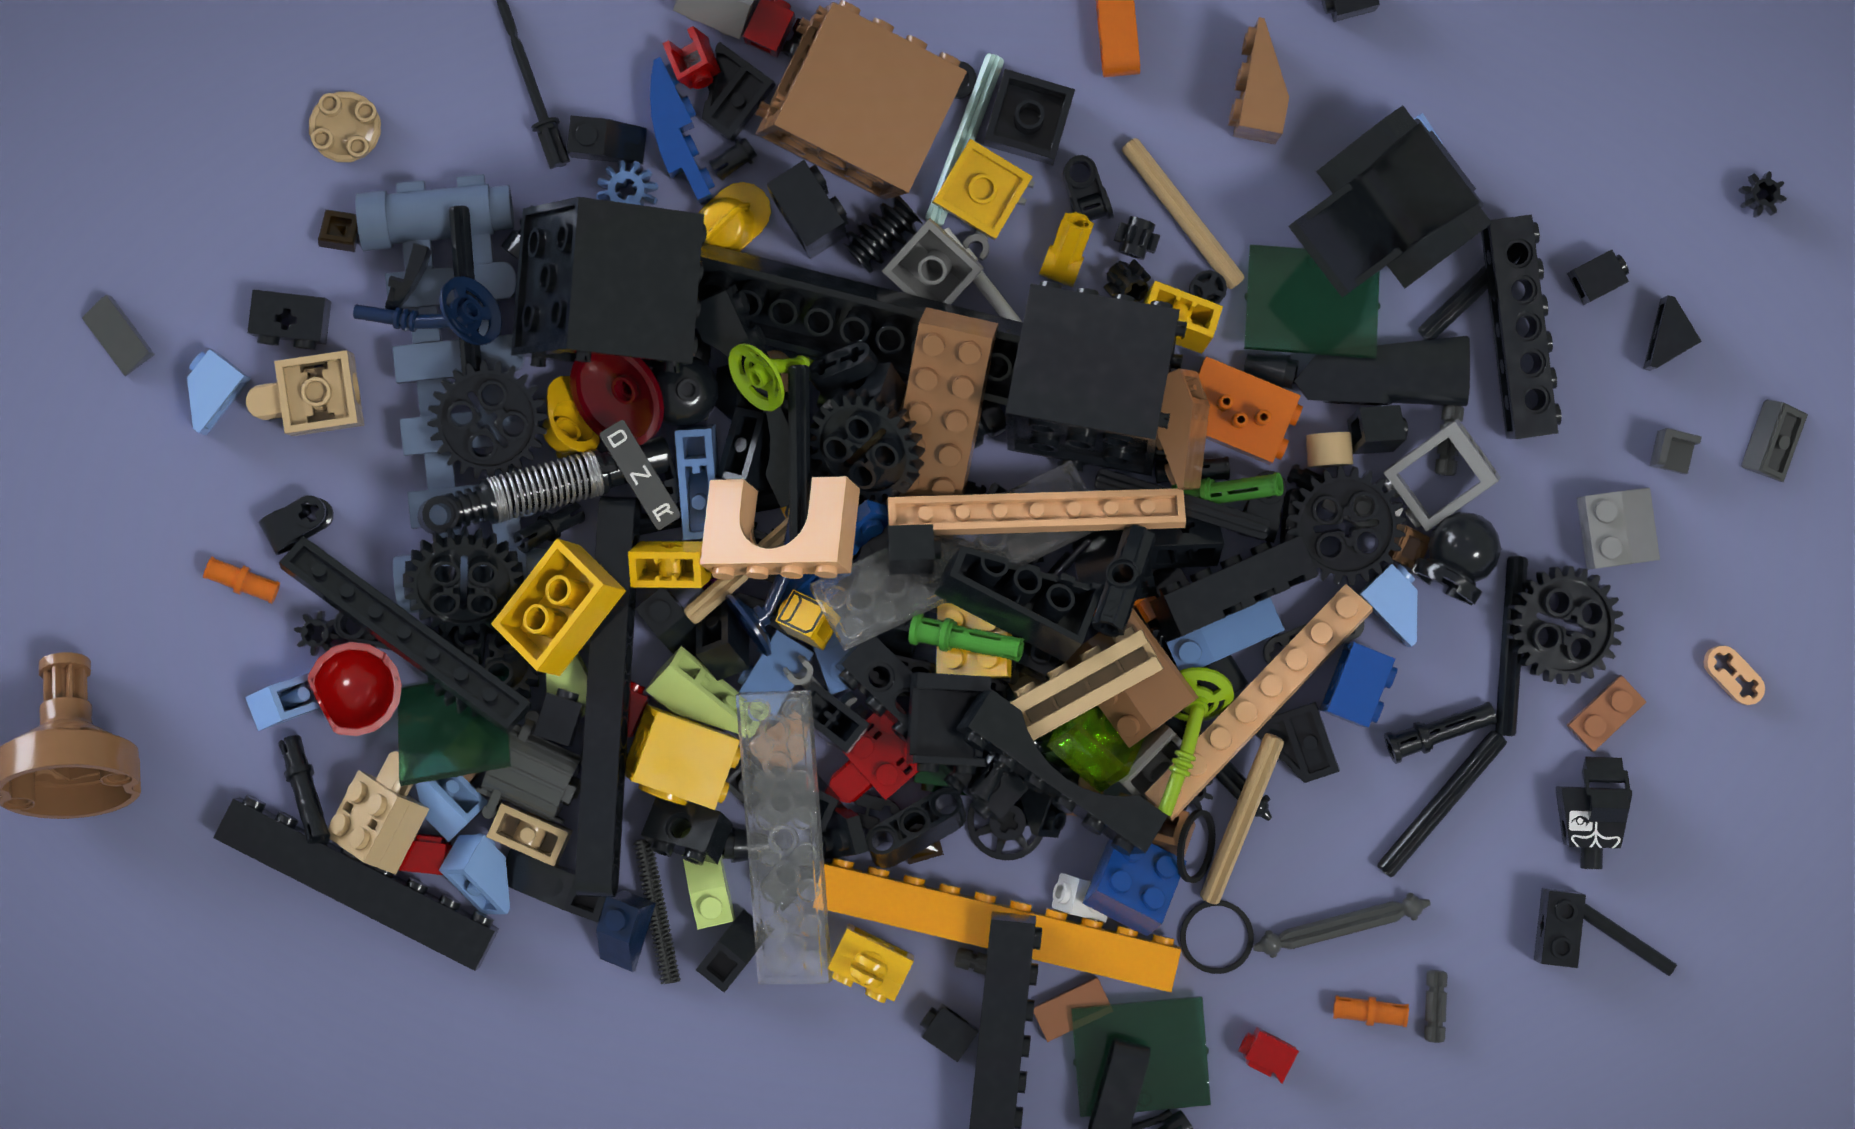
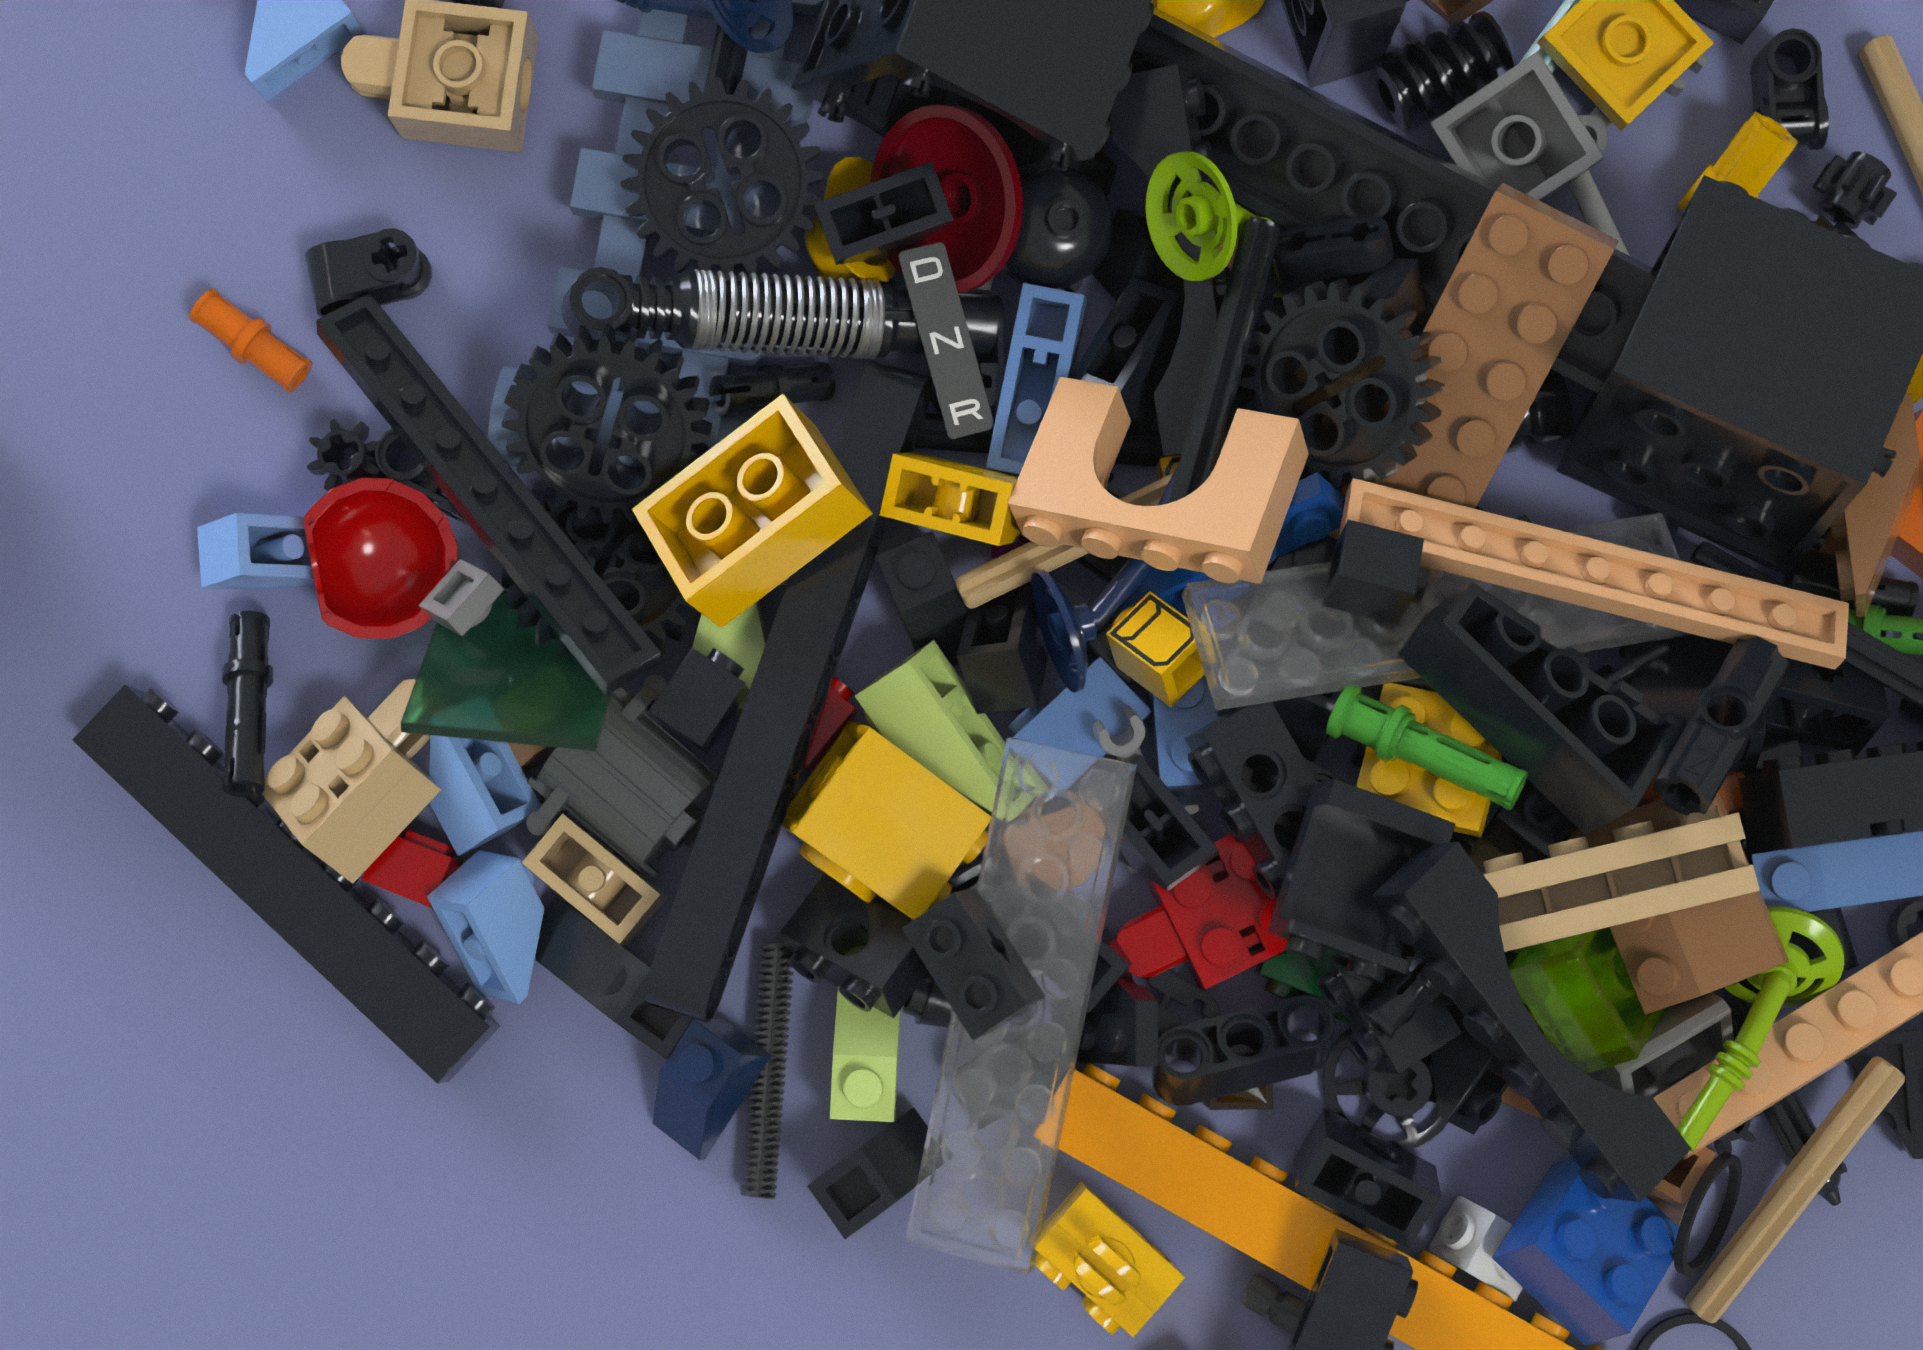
camera: 15 degrees right, 5 degrees down
none -> light grey plate [418,559,504,637]
none -> black slope [814,161,954,265]
none -> black brick [901,887,1046,1040]
none -> black brick [1293,1108,1441,1248]

